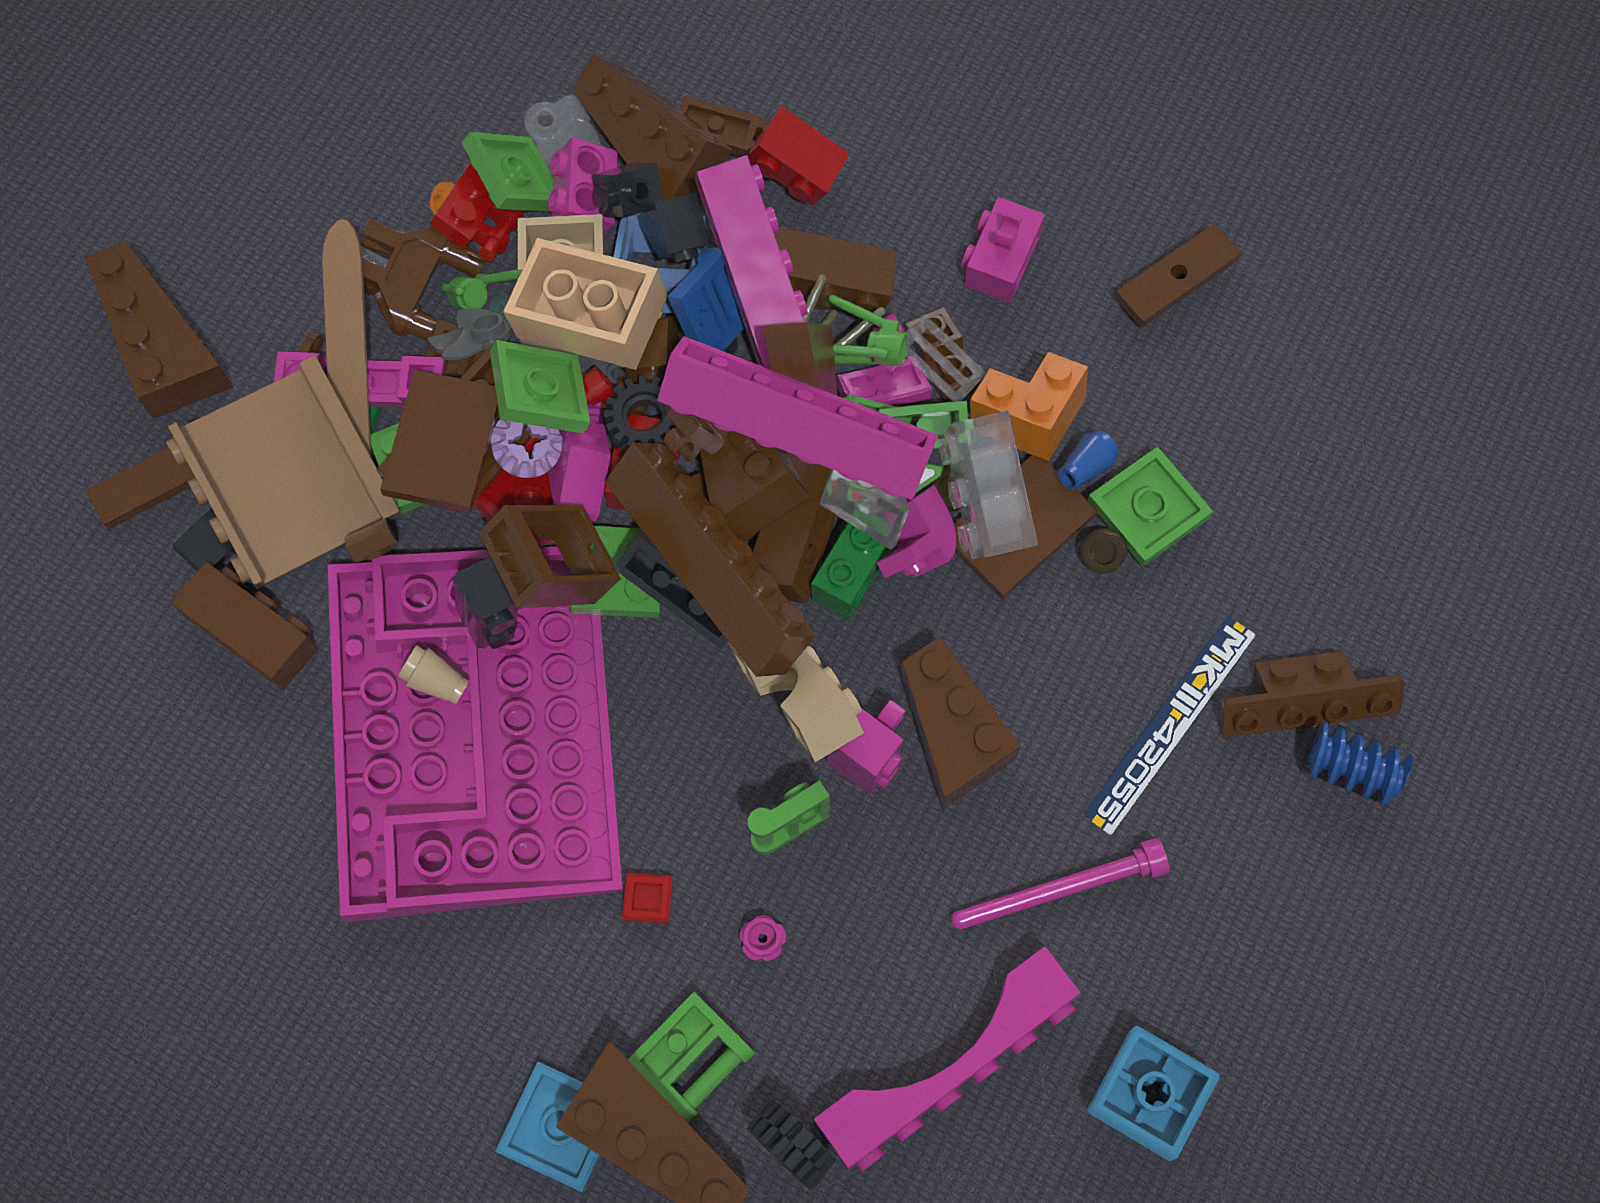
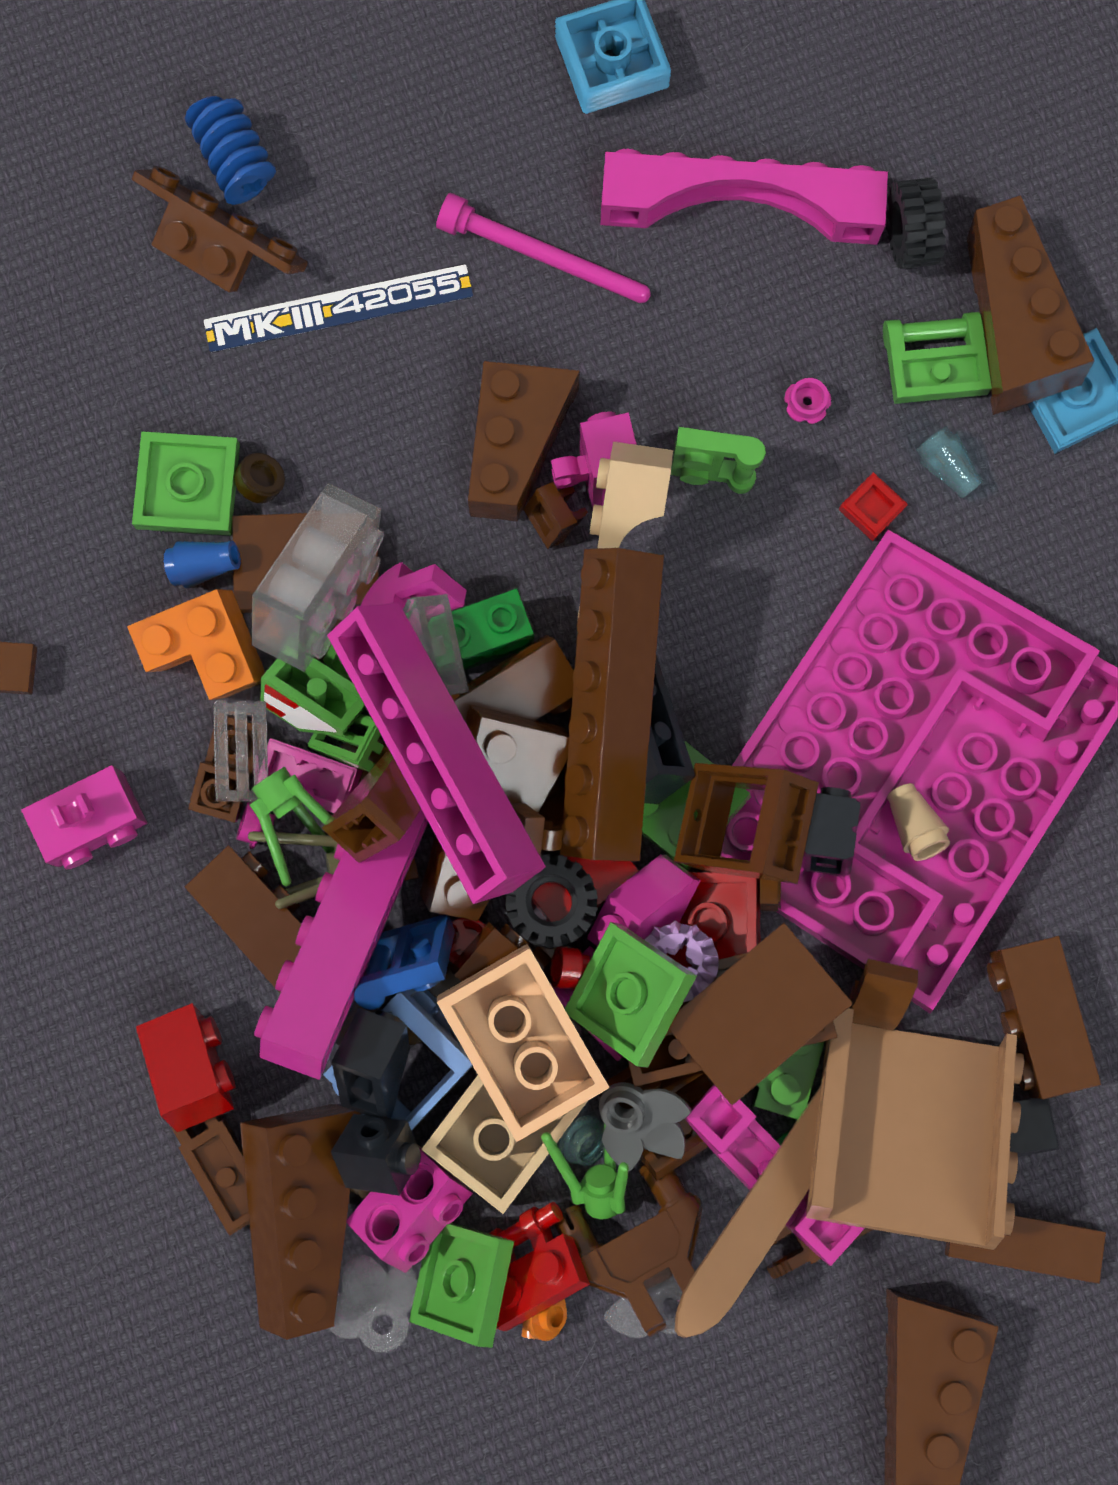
camera: 145 degrees left, 10 degrees up
none -> reddish brown tile [523,482,588,549]
none -> clear light blue cone [915,426,983,499]

